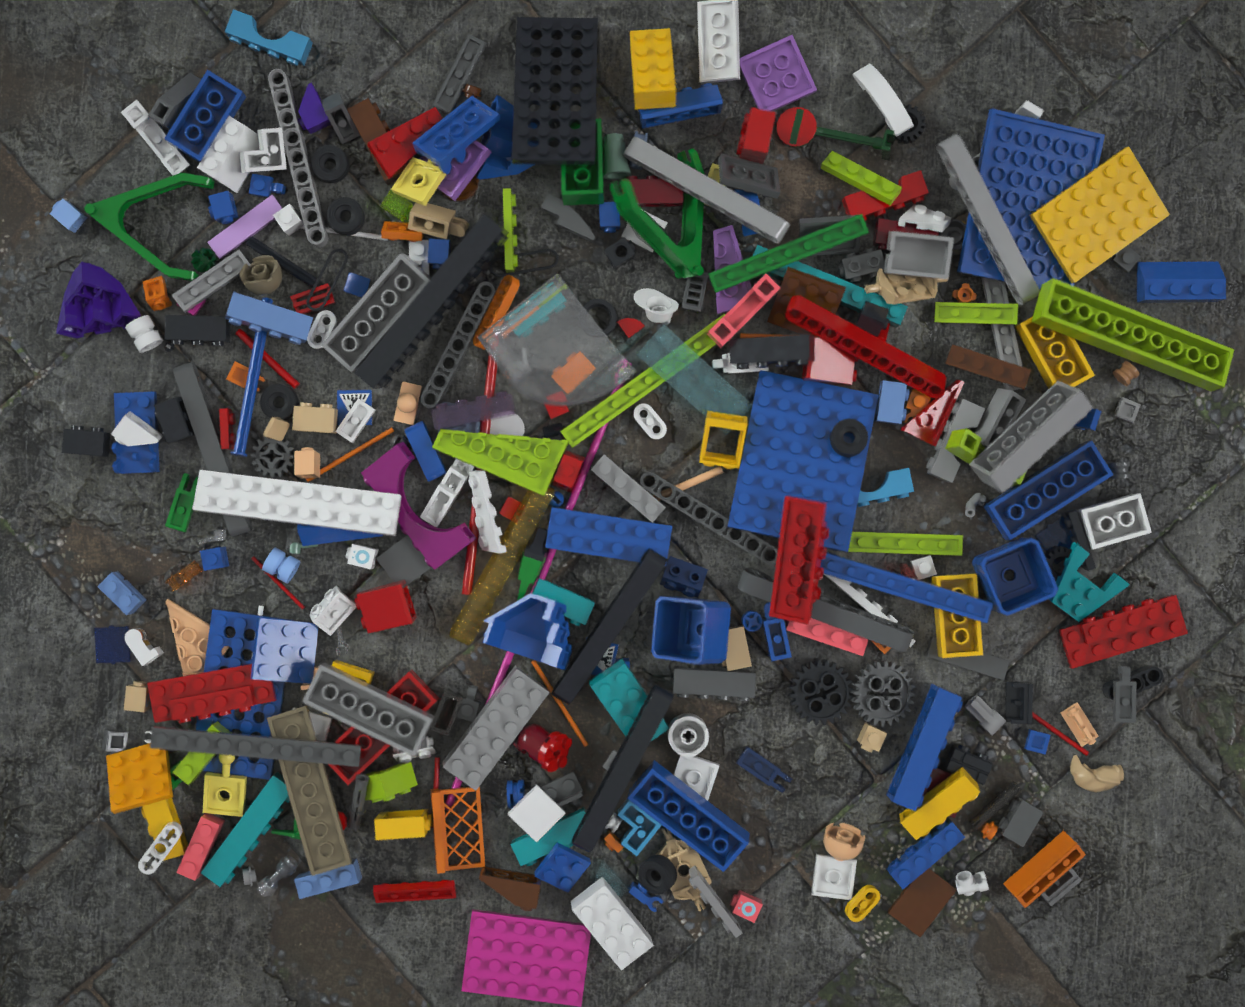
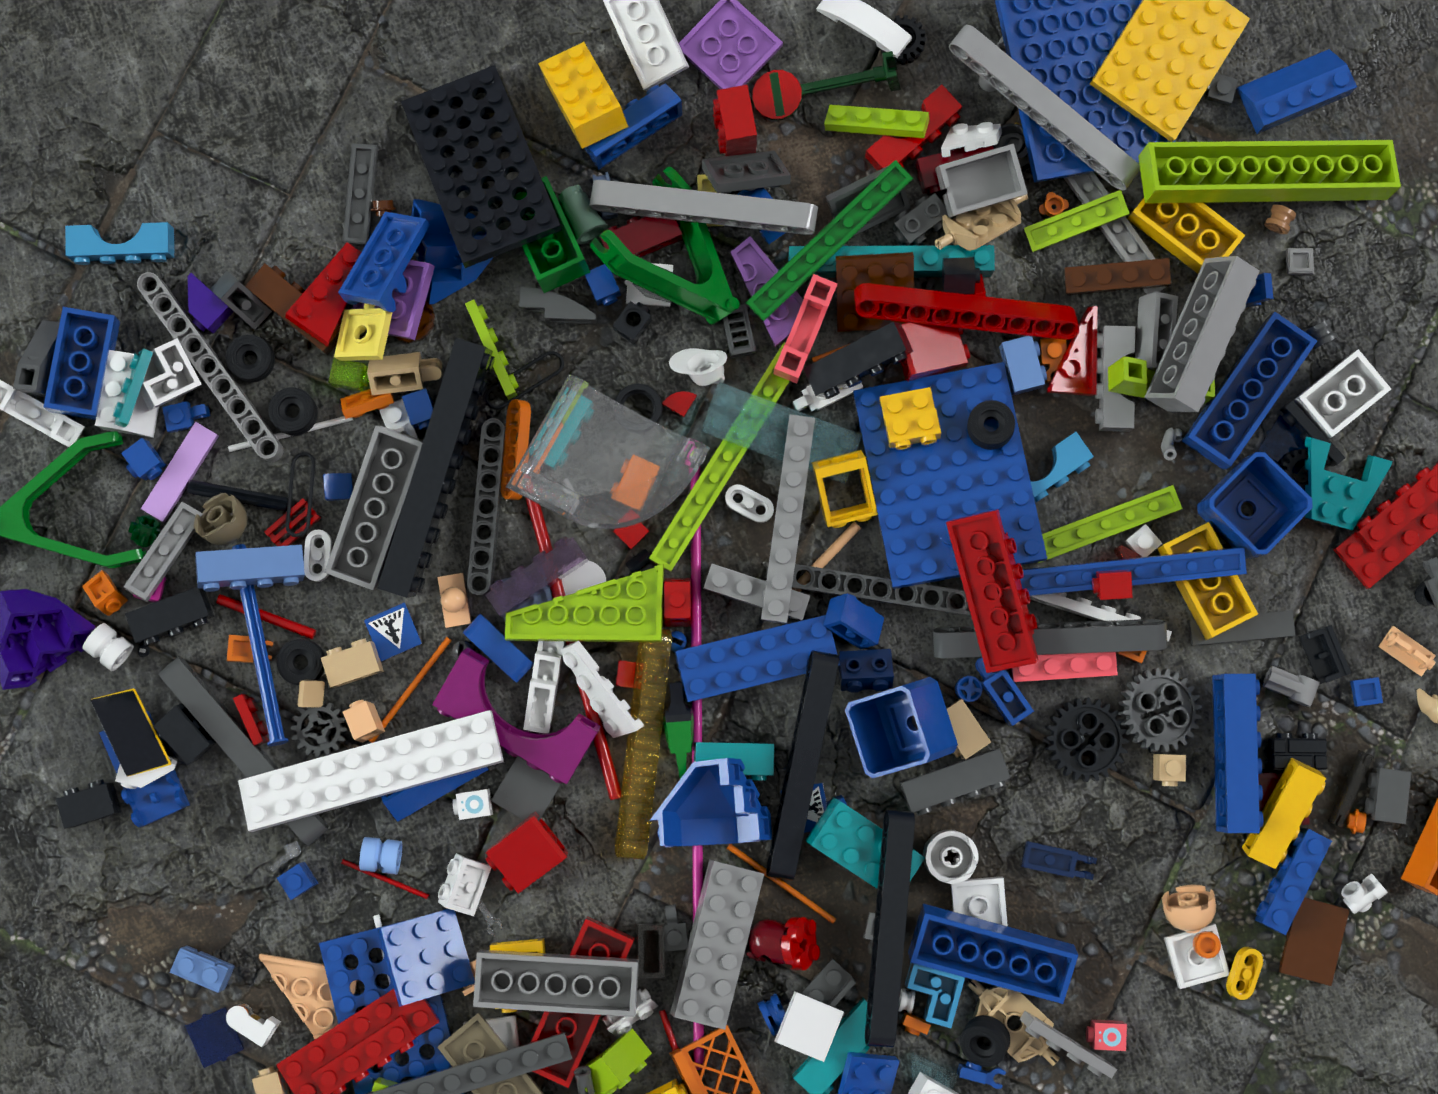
camera: 20 degrees left, 5 degrees down
green hinge [165,473,198,532] -> none
clear orange bar [165,561,202,592] -> none
white brick [273,204,304,236] -> none
sand green hand [289,542,318,554] -> none
white plate [335,398,376,443] -> none
red axle [1032,712,1089,756] -> none
none -> black sticker [90,688,171,777]
none -> teal plate [112,349,153,428]
none -> light grey plate [761,414,815,624]
none -> blue brick [823,593,884,650]
none -> yellow plate [880,387,941,450]
none -> red brick [1092,569,1133,600]
none -> orange tile [1193,931,1221,958]

